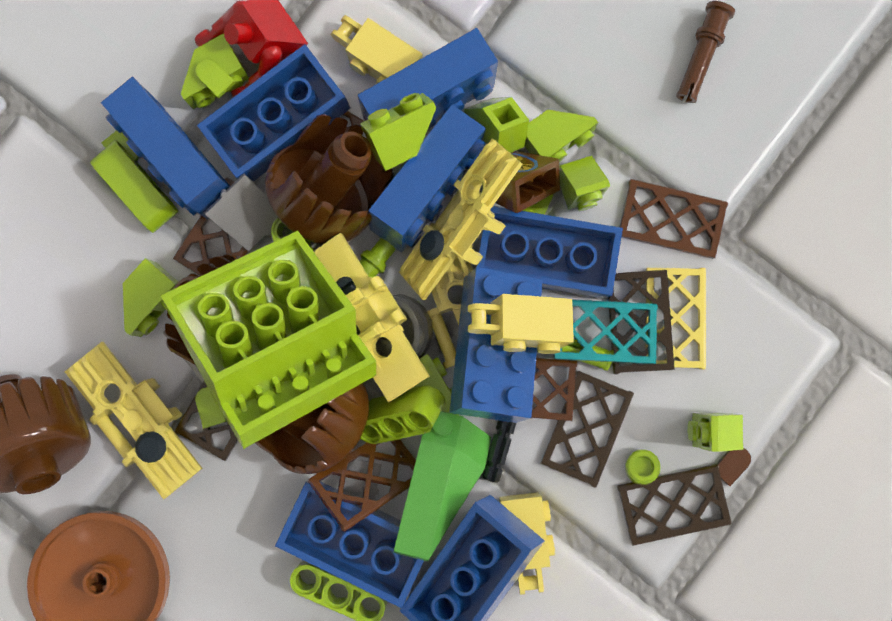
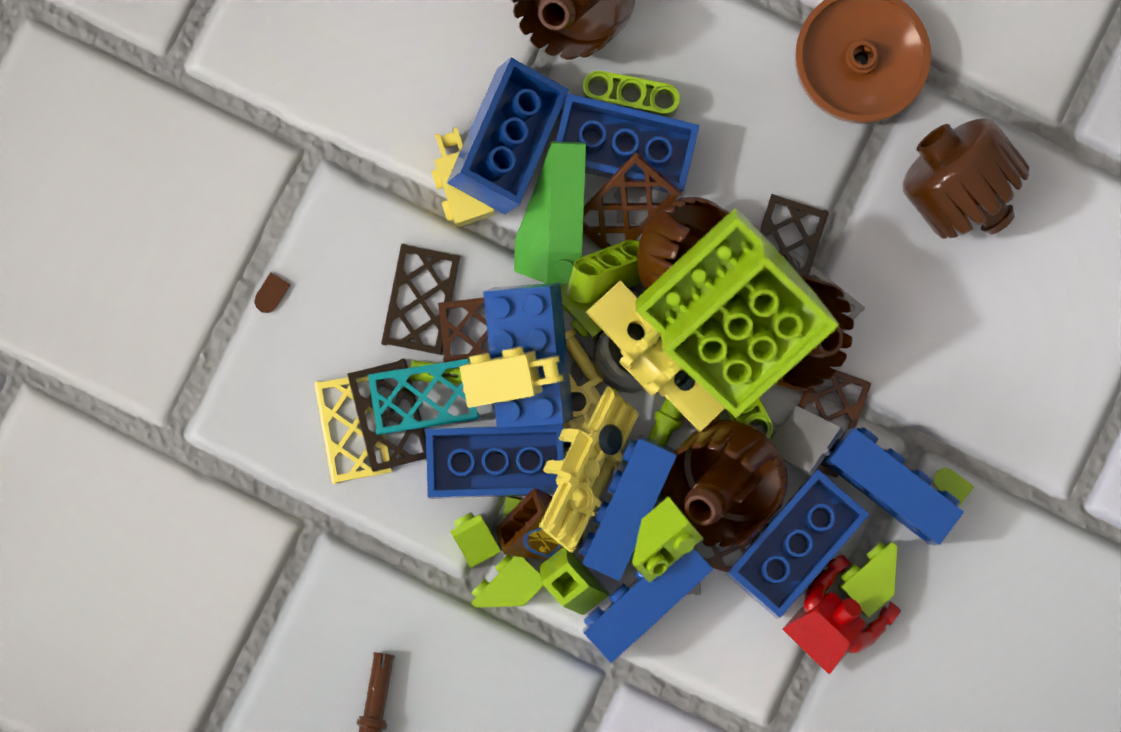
camera: 165 degrees right, 0 degrees up
light yellow piece [64,342,203,499] -> none
lime beam [90,140,179,233] -> none
lime slope [123,258,178,337] -> none
lime piece [195,388,227,429] -> none
lime piece [196,59,235,99] -> none
light yellow brick [330,15,423,84] -> none
black axle [482,420,516,483] -> none
dark brown window [617,464,732,546] -> none
reddish brown window [620,179,728,259] -> none
lime tile [625,450,661,485] -> none
lime slope [687,413,743,452] -> none

